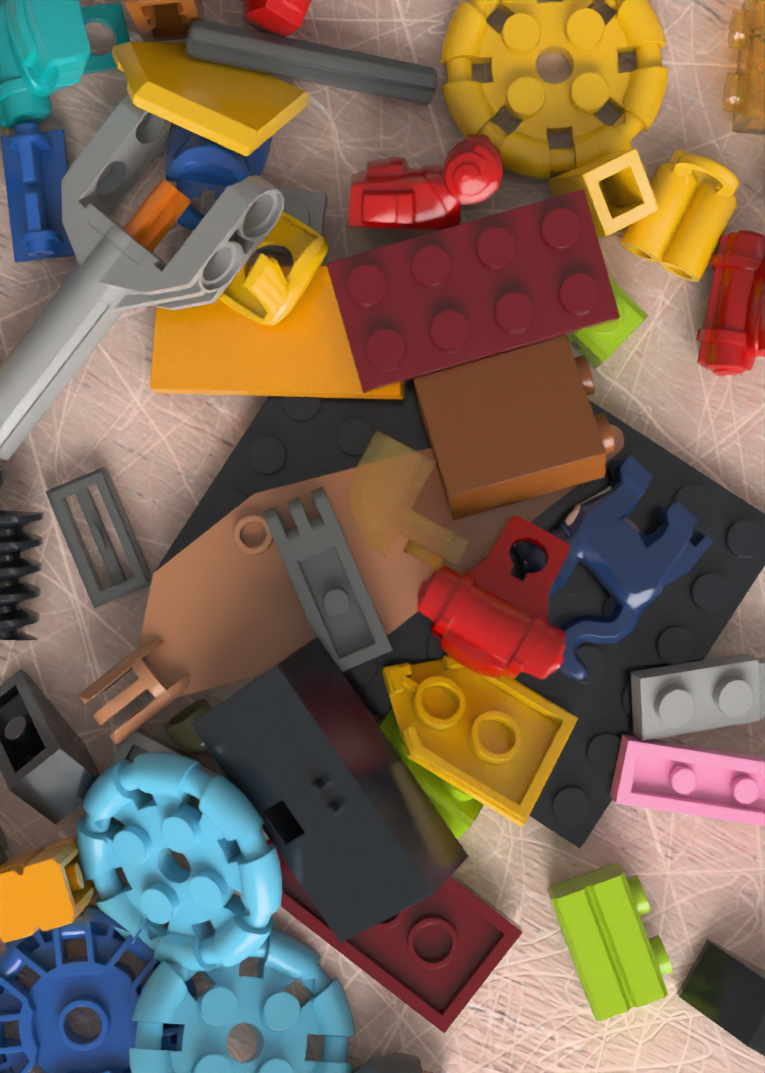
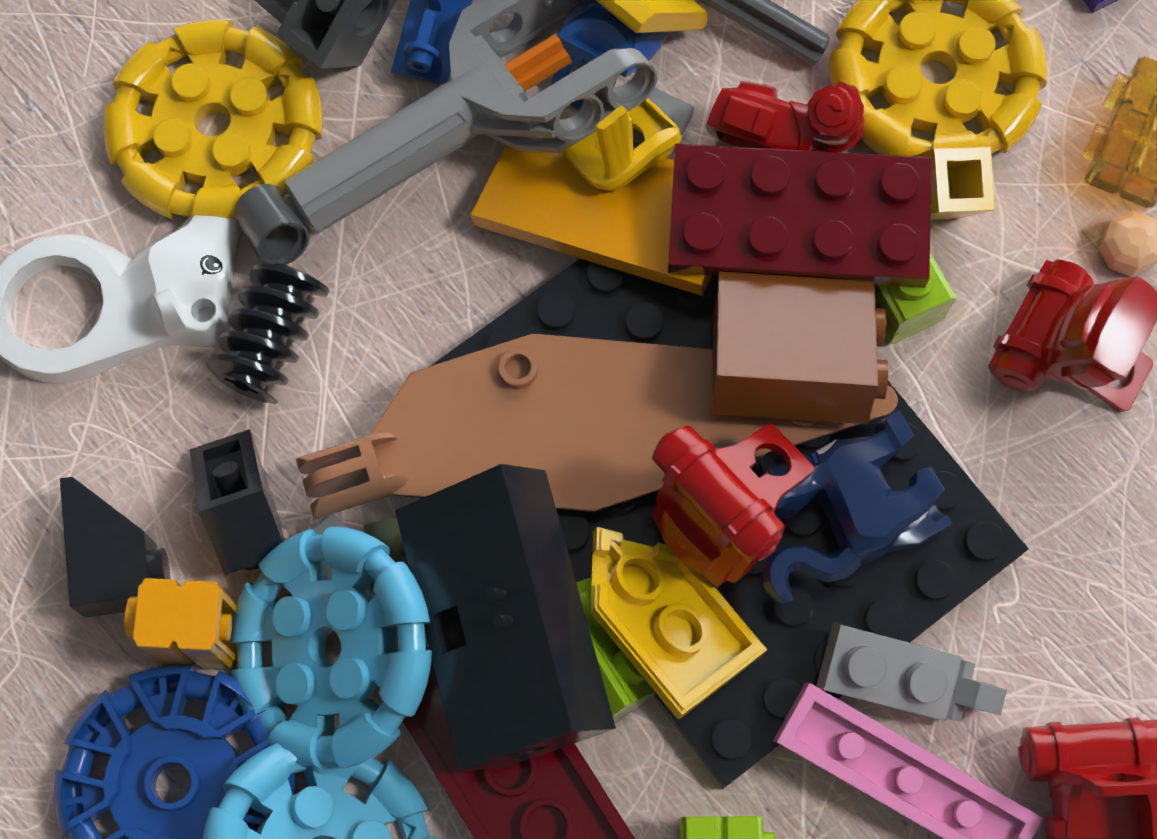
camera: 15 degrees right, 15 degrees down
dark grey tile [45,467,152,608] -> none
dark grey hinge [263,486,393,672] -> none
clear yellow brick [350,431,470,570] -> none
yellow piece [620,148,741,283] -> none

